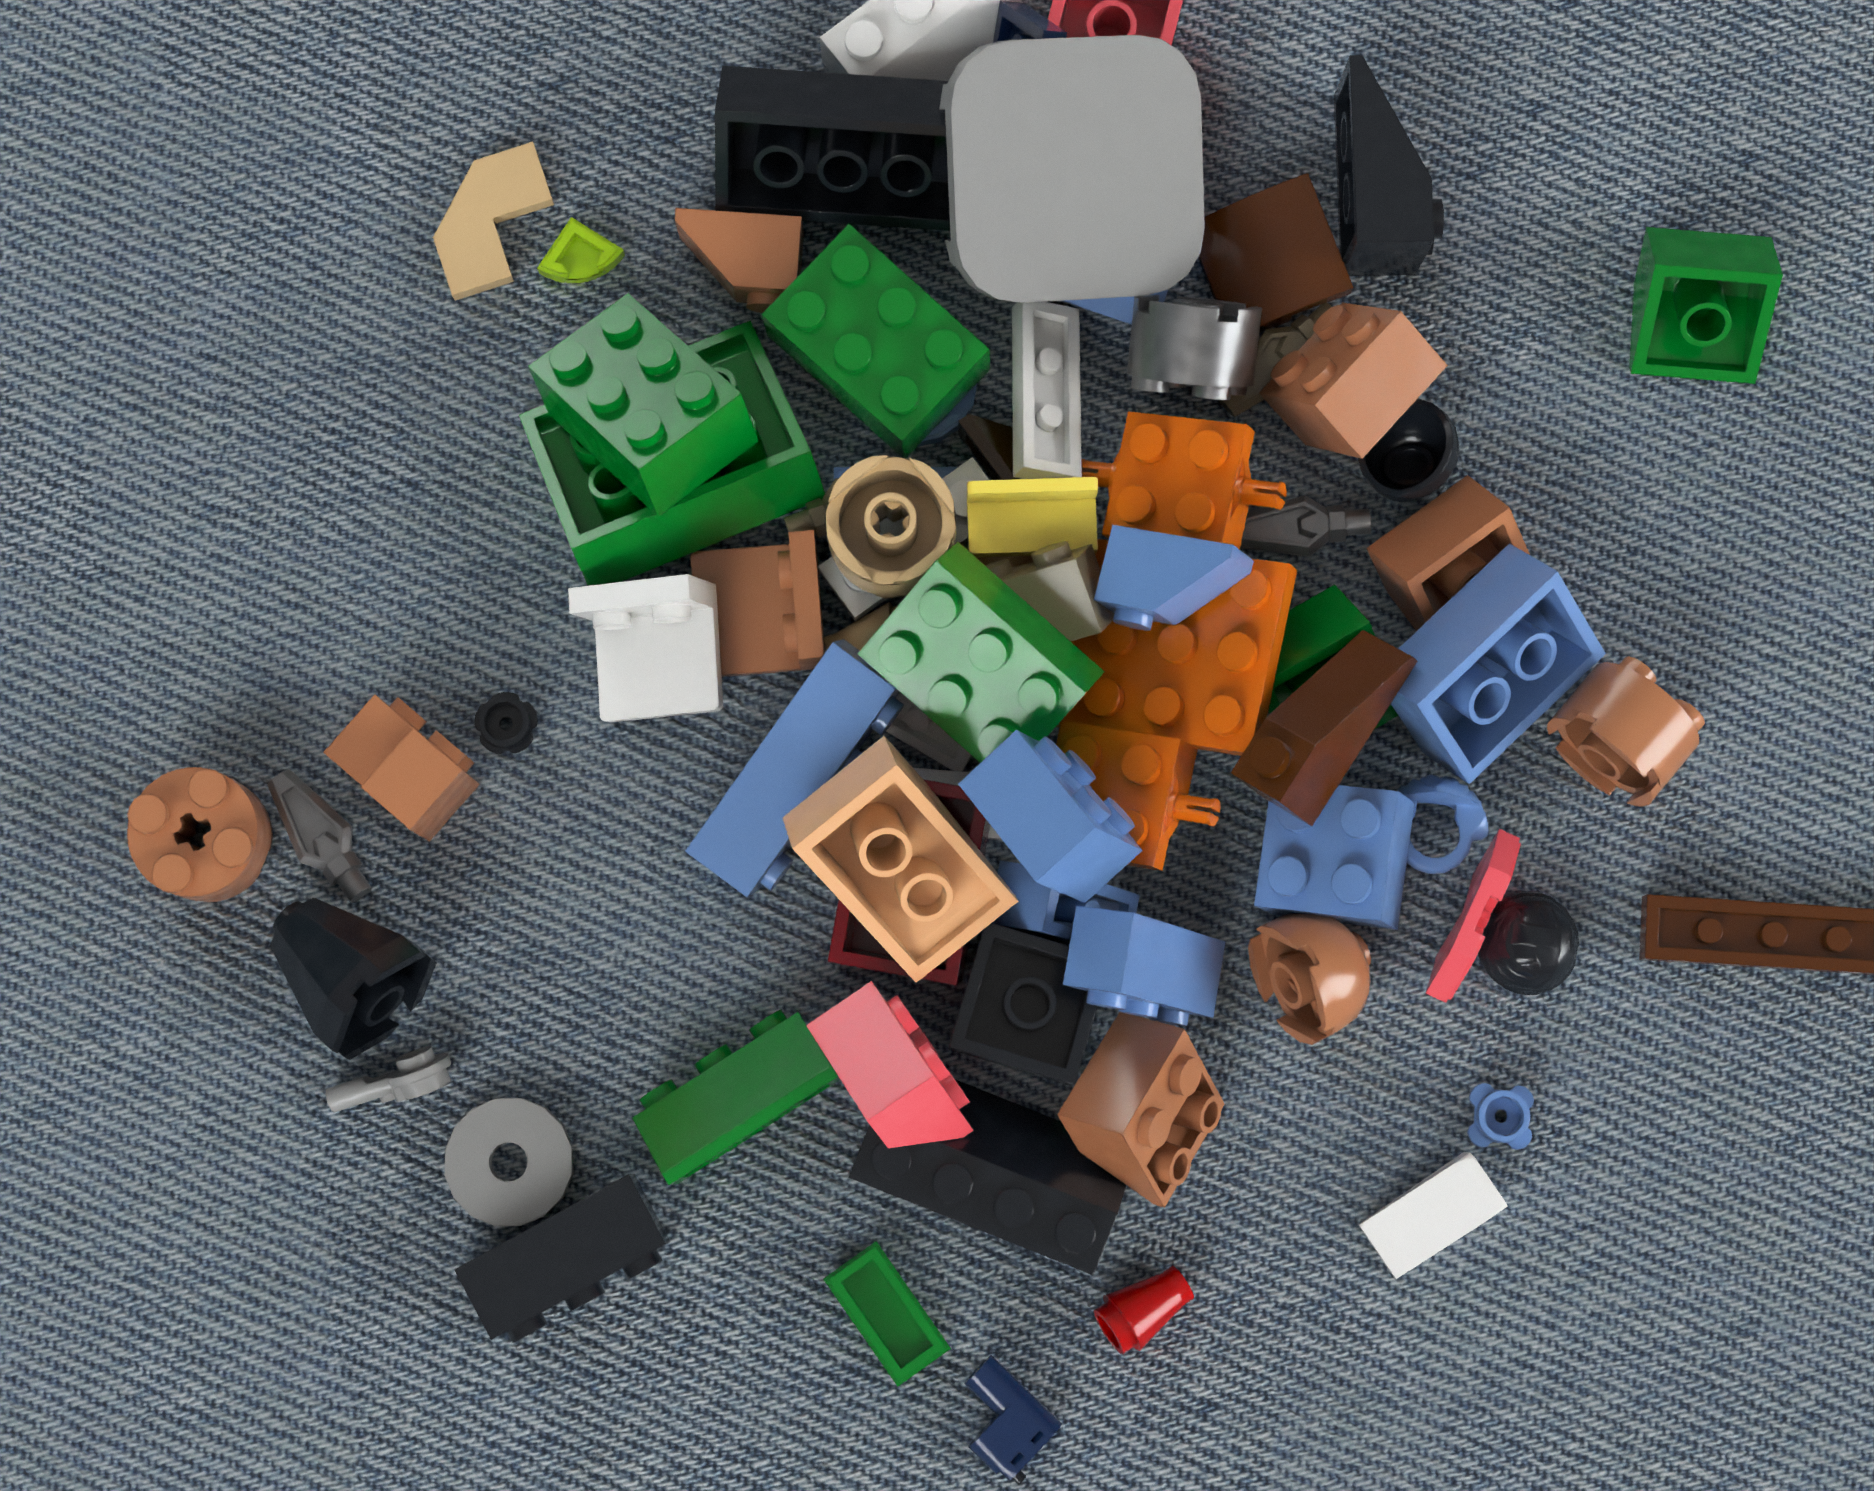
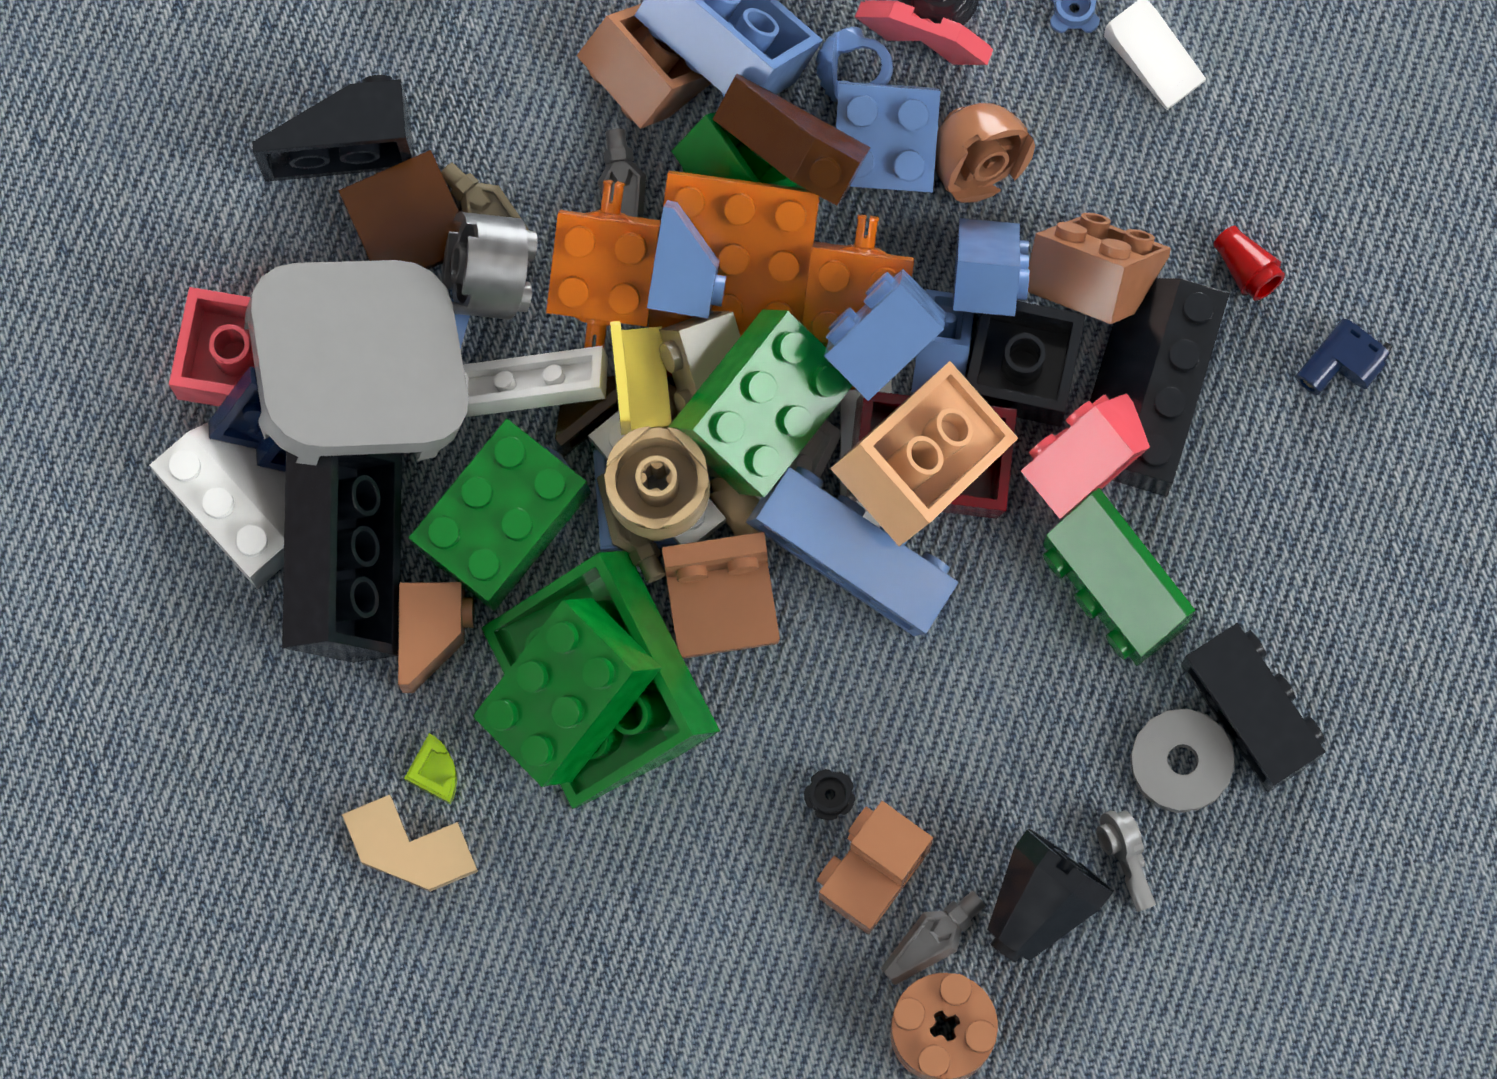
camera: 90 degrees left, 5 degrees down
white bracket [568,574,723,723] -> none
green tile [823,1241,951,1387] -> none
nougat brick [1259,302,1448,459] -> none
black piece [1358,398,1460,503] -> none

